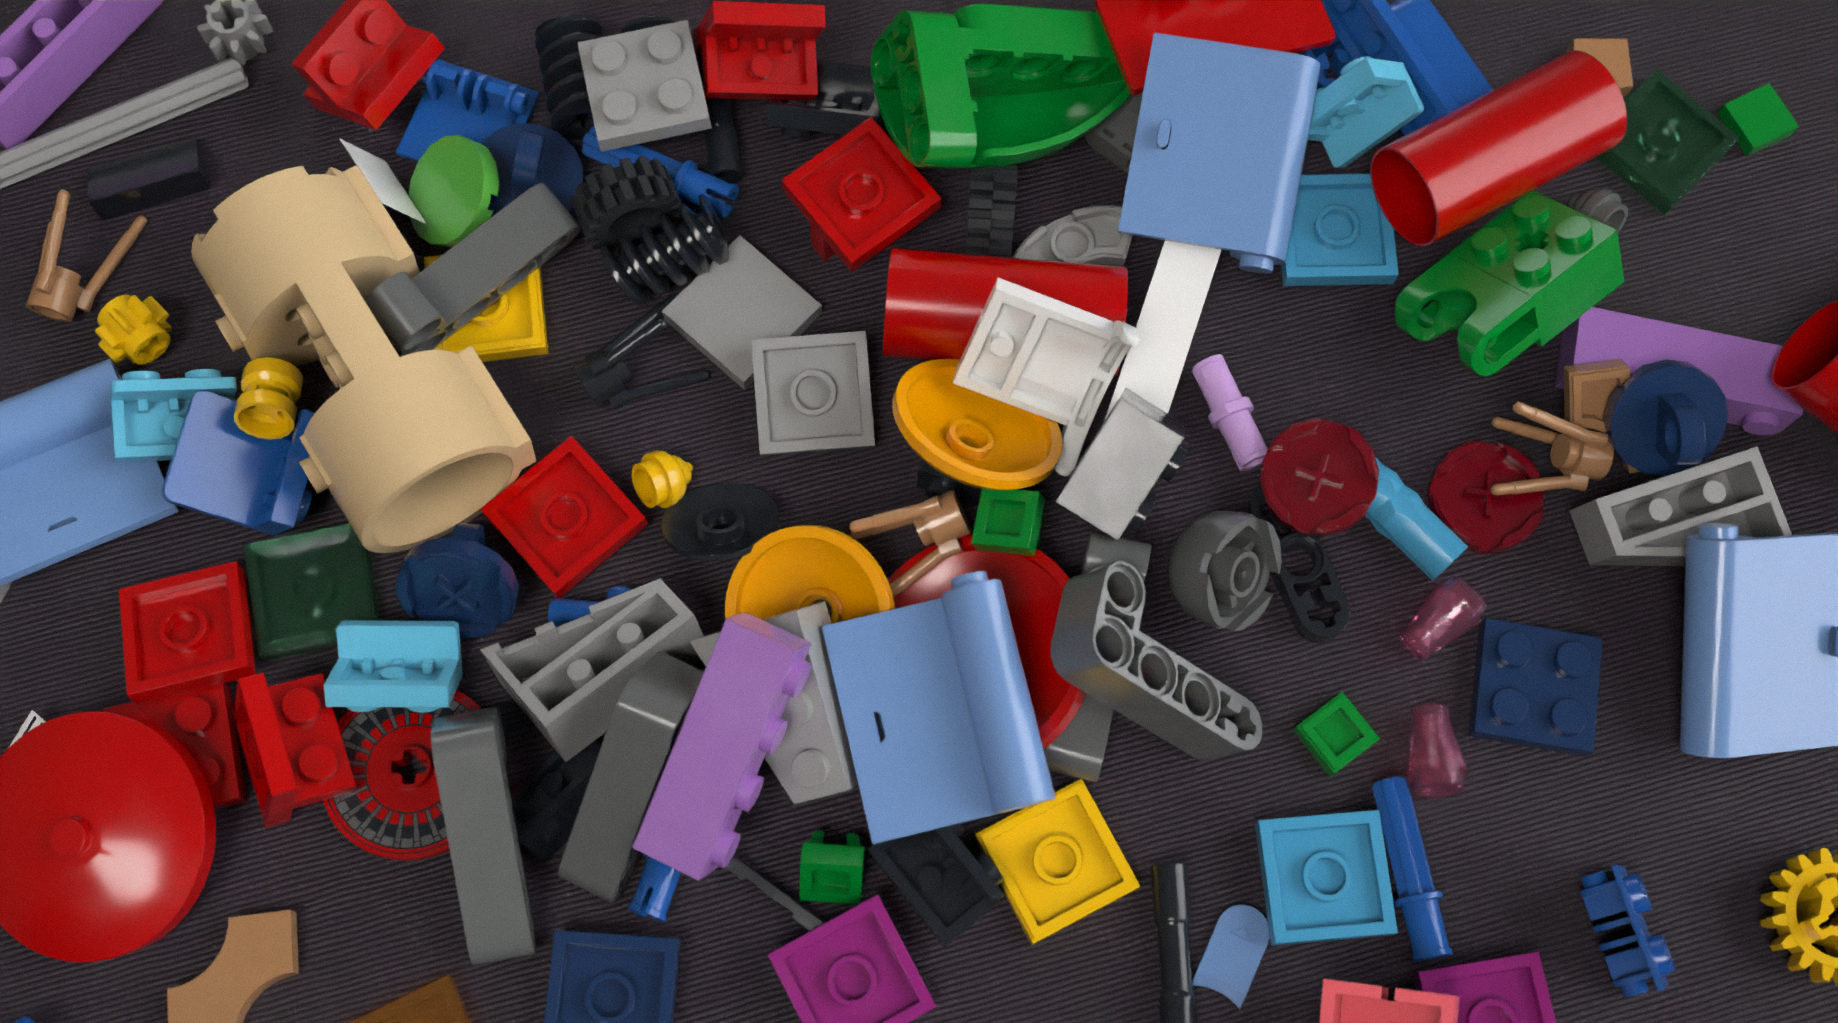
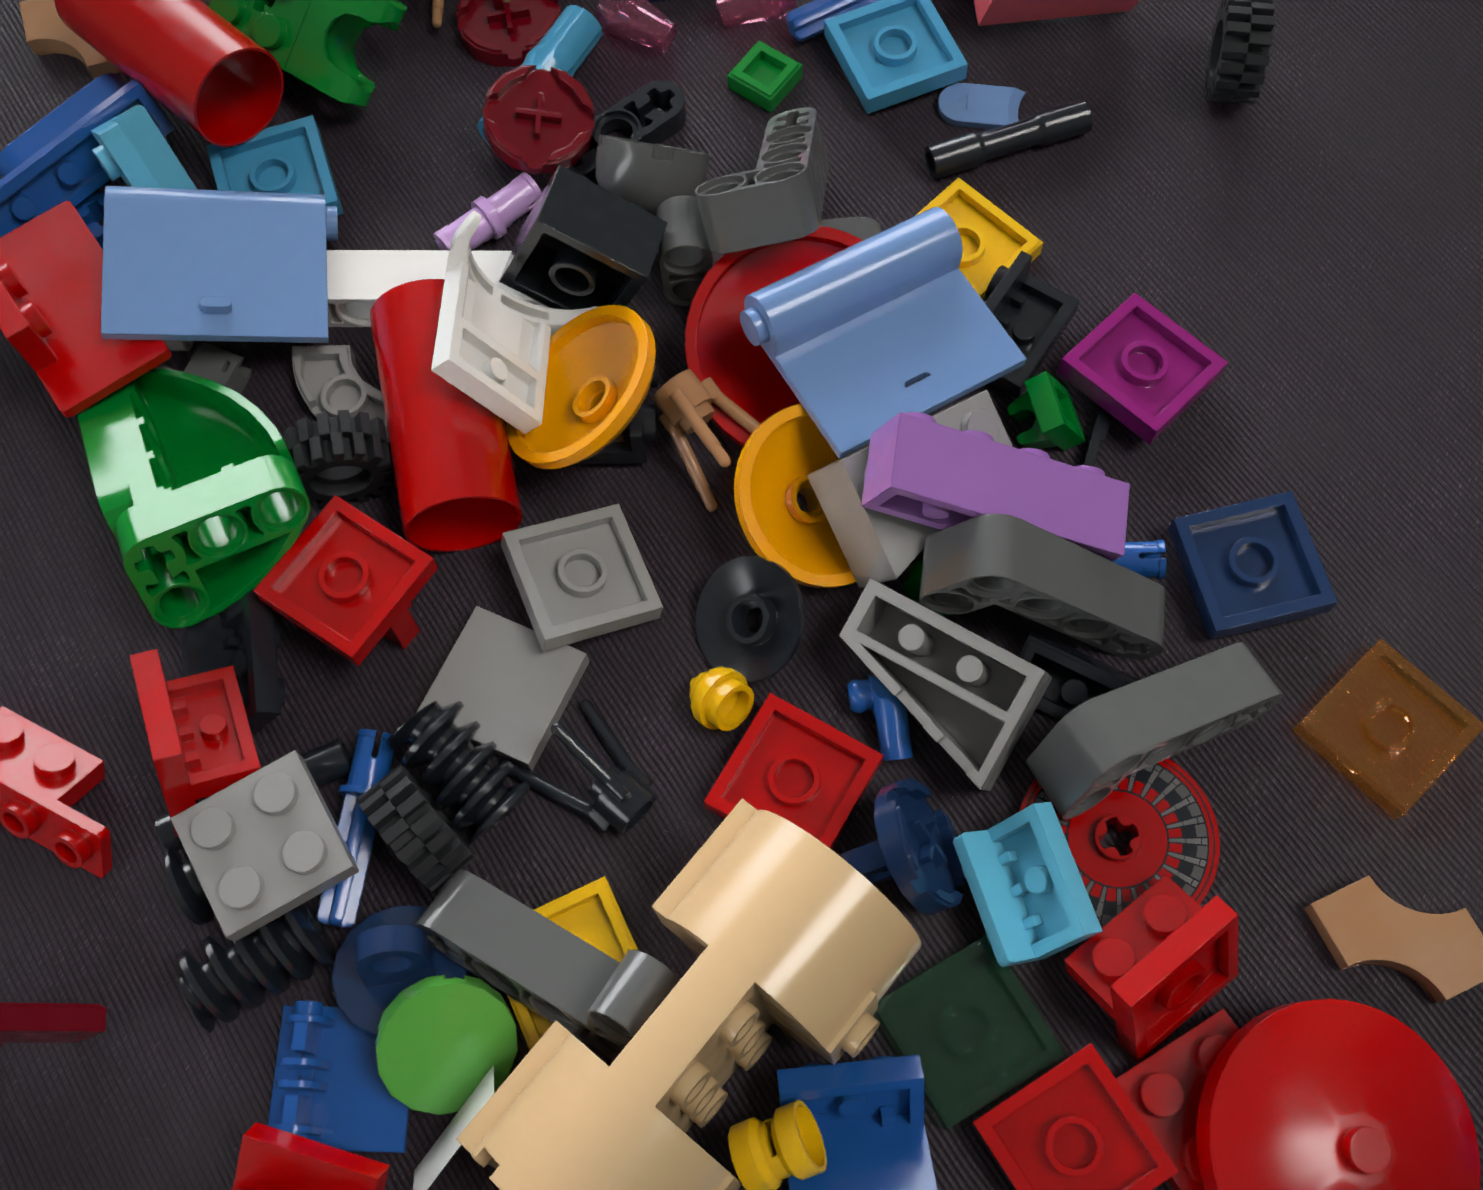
camera: 100 degrees left, 5 degrees down
green tile [971,489,1045,556] -> none

